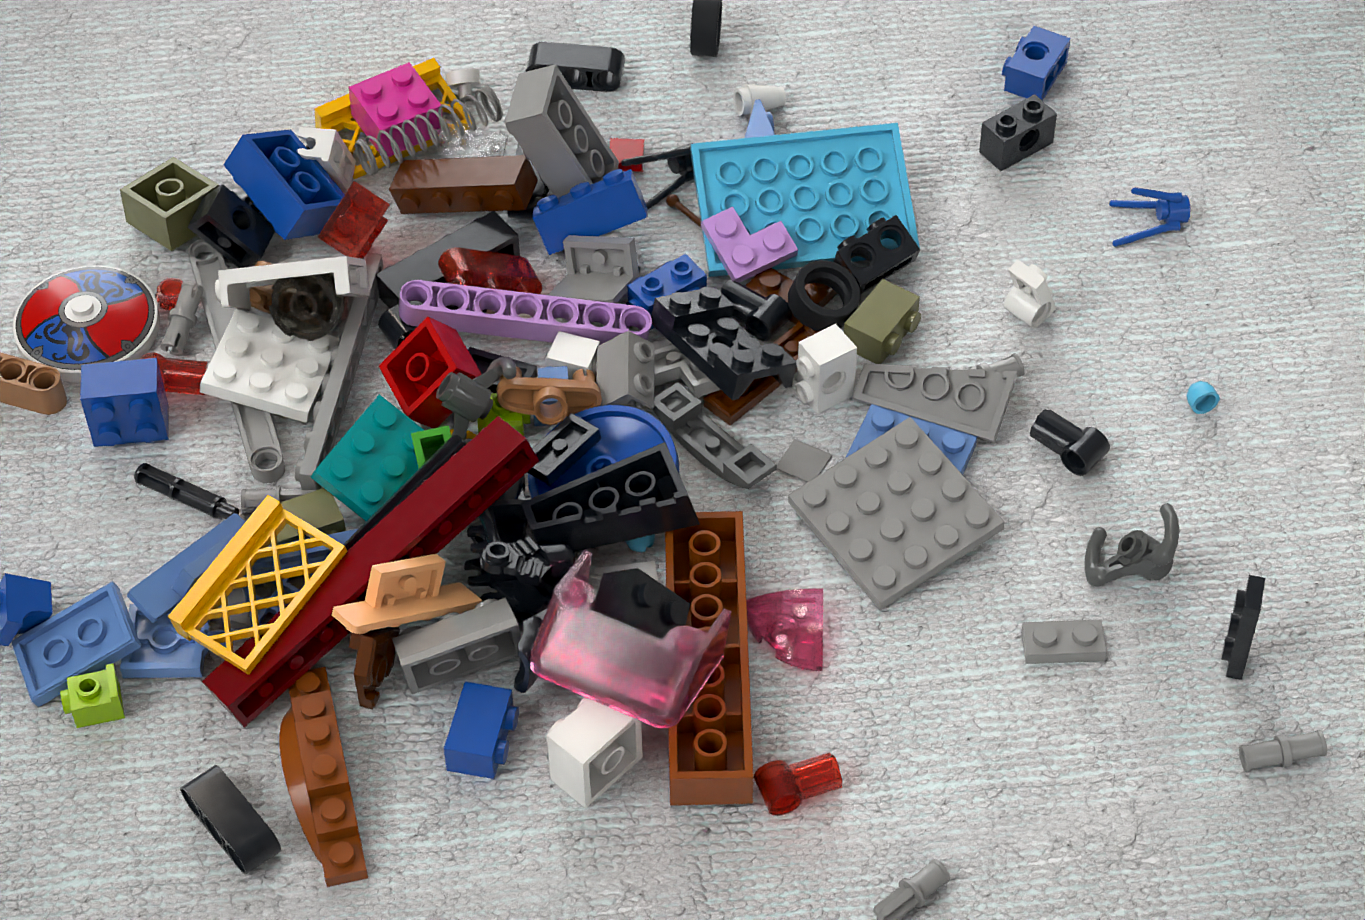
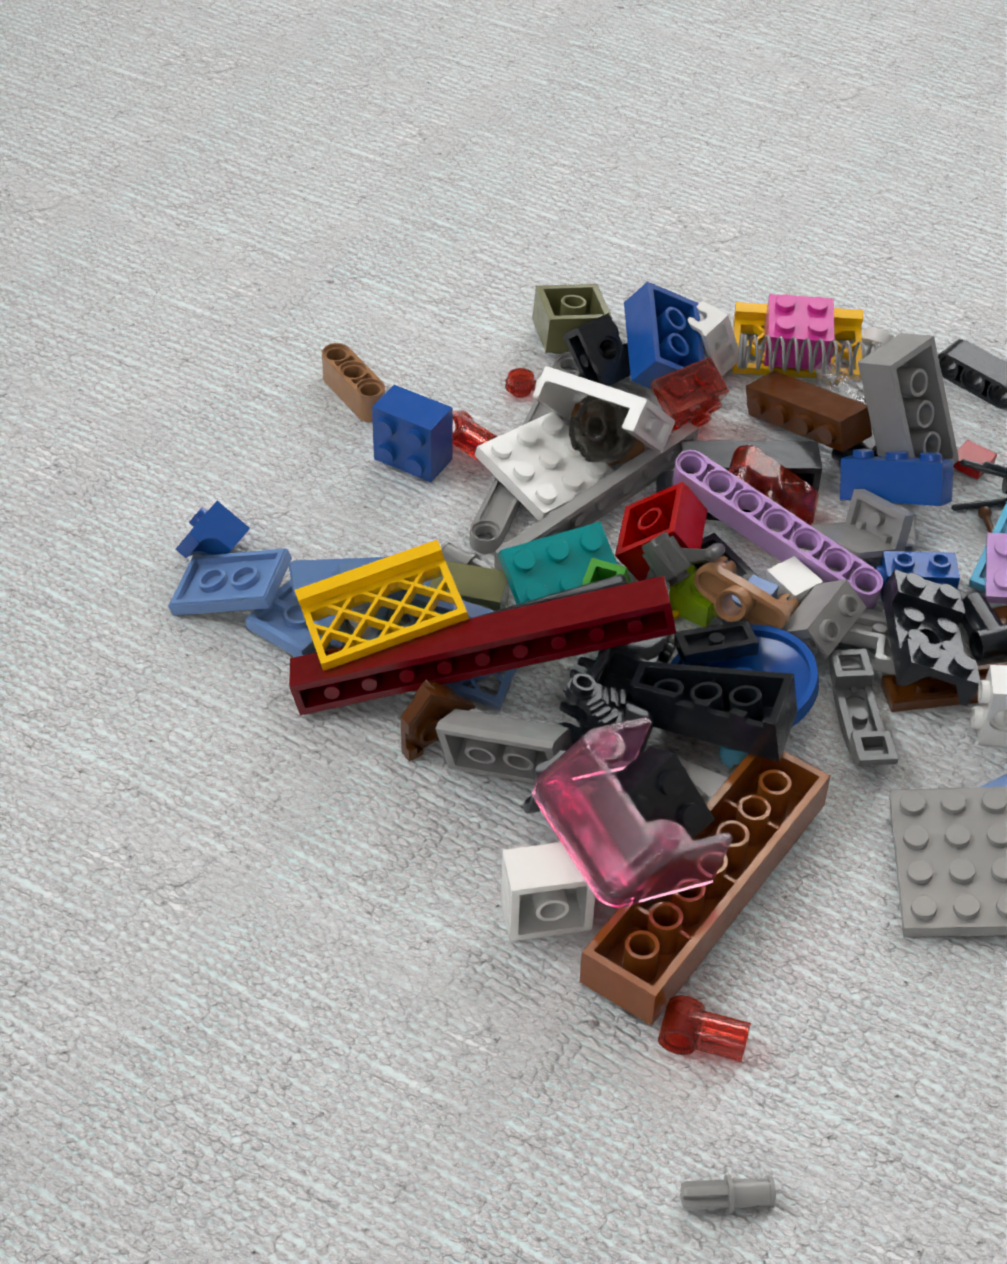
camera: 35 degrees right, 5 degrees down
dish [13,265,160,382] -> none
lime brick [60,663,125,728] -> none
black piece [134,463,239,519] -> none
light grey pin [160,281,204,355] -> none
black beam [180,765,281,875] -> none
dark orange piece [279,666,368,887] -> none
light nougat bracket [332,554,482,634] -> none
blue brick [444,681,519,779] -> none
clear pink brick [746,588,823,672] -> none
light grey sticker [777,439,832,482] -> none

